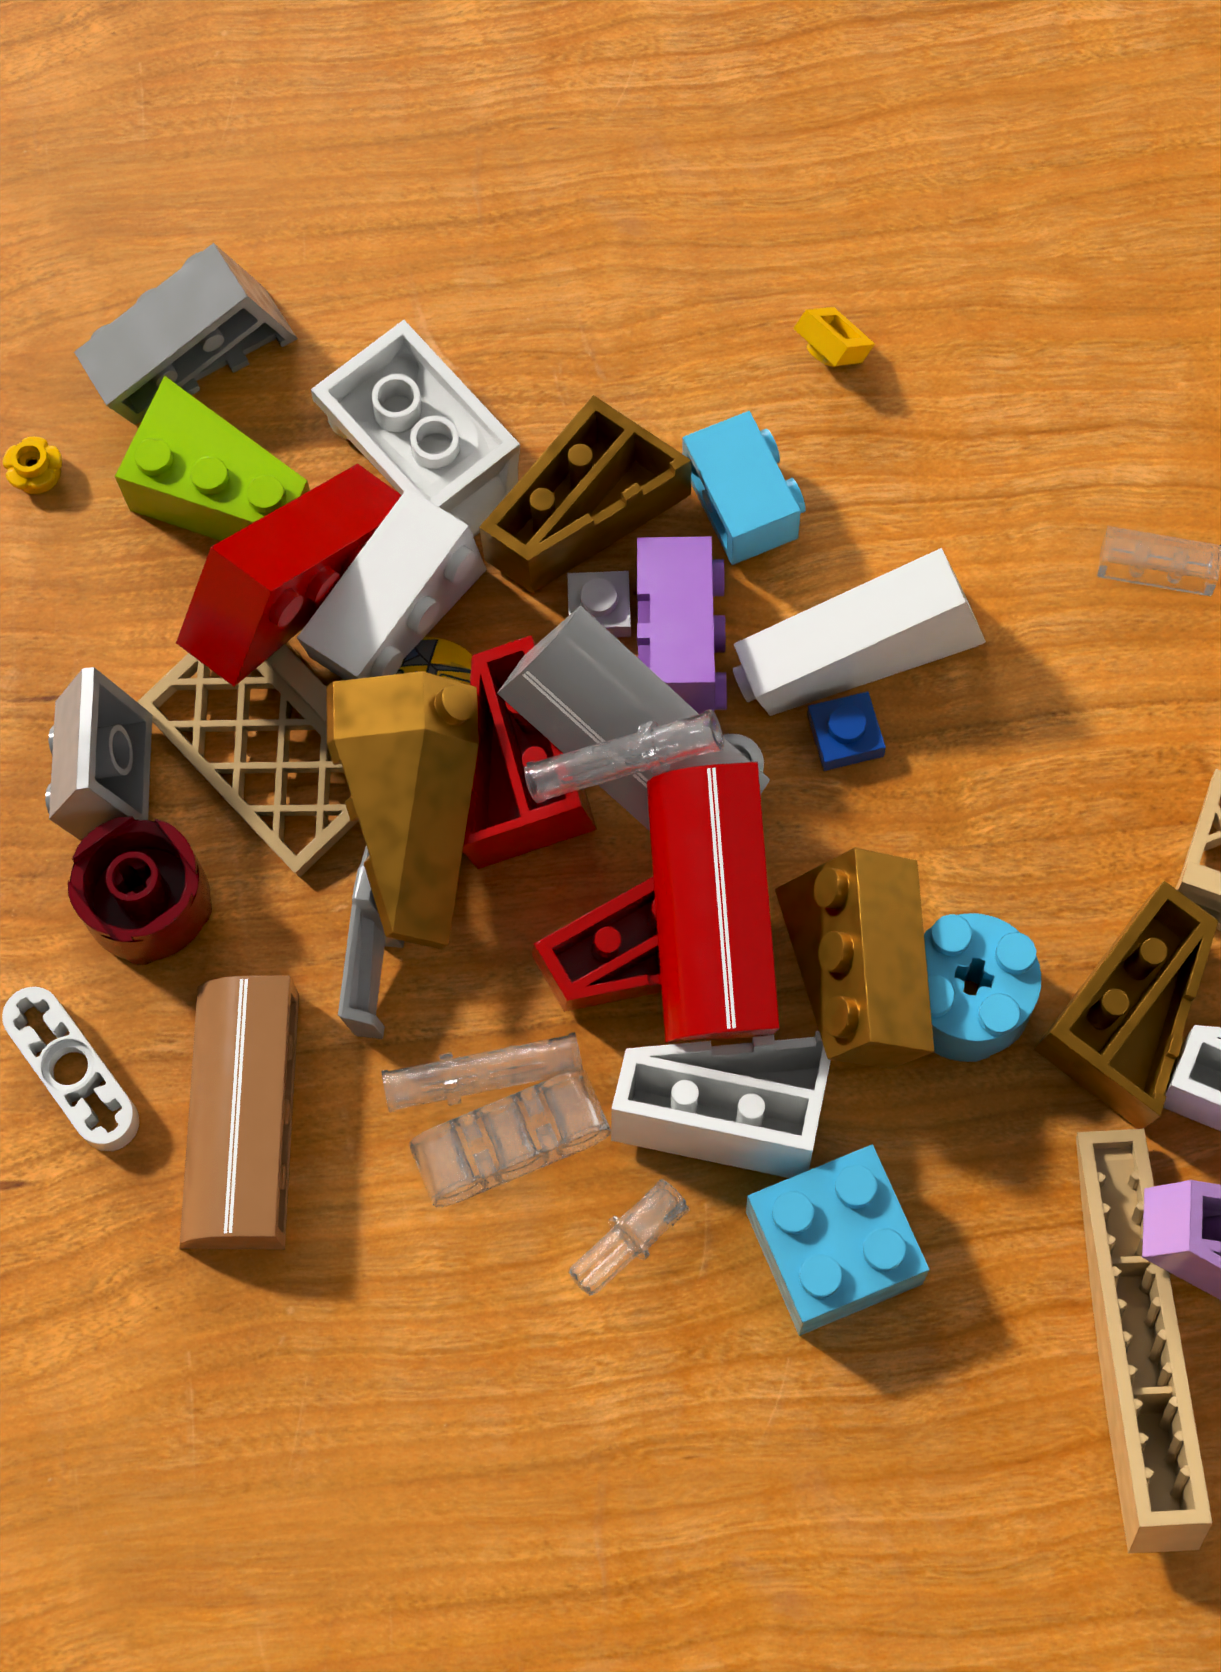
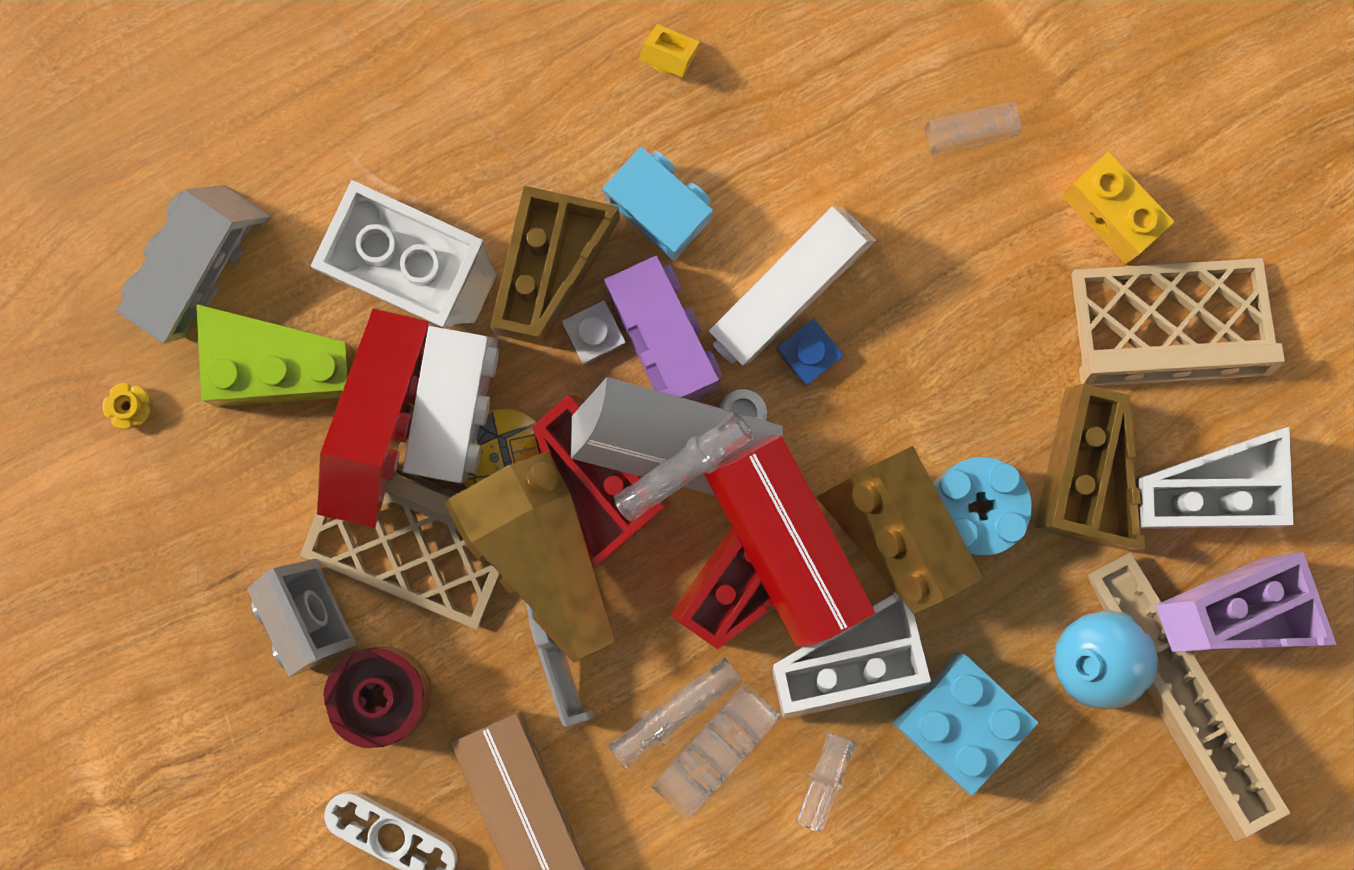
camera: 30 degrees left, 15 degrees up
none -> medium azure cylinder [1053,610,1158,710]

